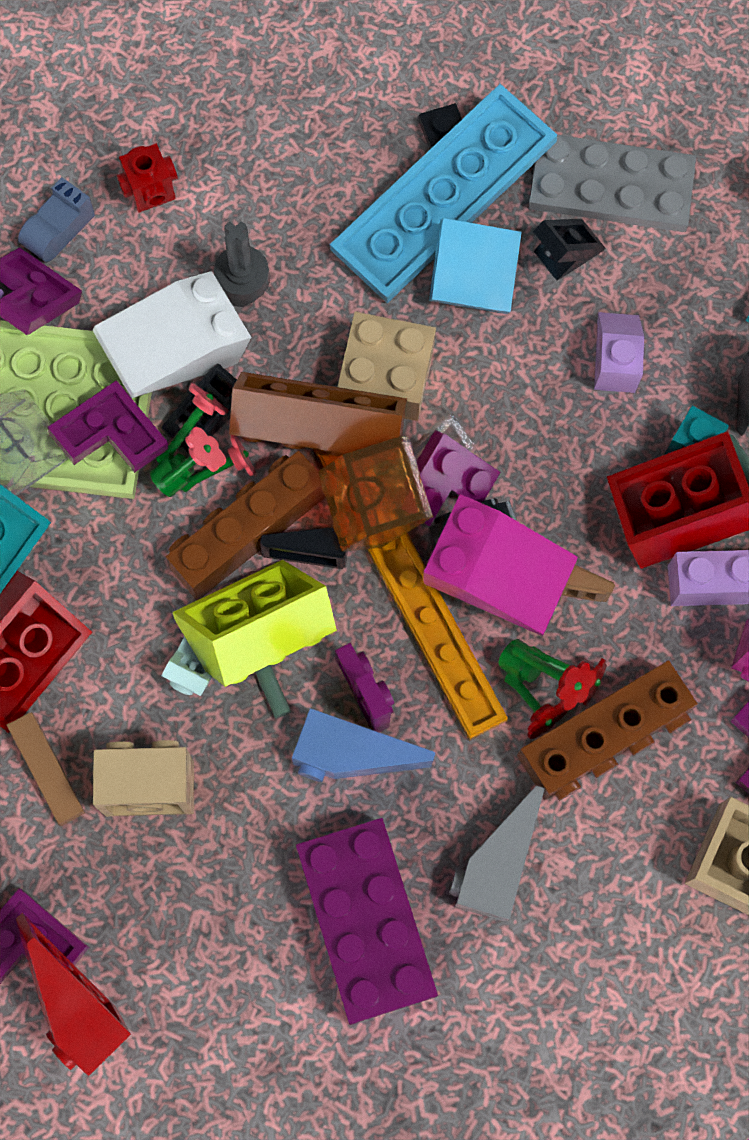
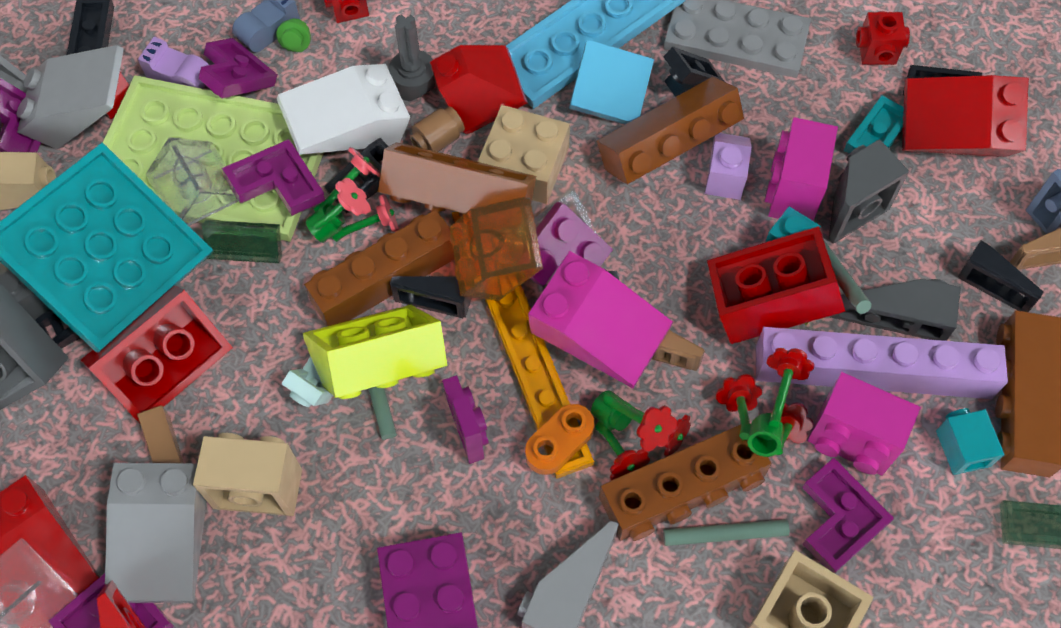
camera: 10 degrees right, 10 degrees down
medium blue slope [292,708,436,782] -> none
none -> light grey slope [105,463,207,603]
none -> clear green tile [202,220,282,263]
none -> bright green plate [276,18,311,52]
none -> medium nougat brick [410,106,465,152]
none -> red slope [430,45,528,134]
none -> orange plate [525,404,594,475]
none -> dark orange brick [596,77,744,185]
none -> sand green bar [663,519,790,546]
none -> plant [715,348,815,457]
none -> dark pink brick [764,117,838,221]

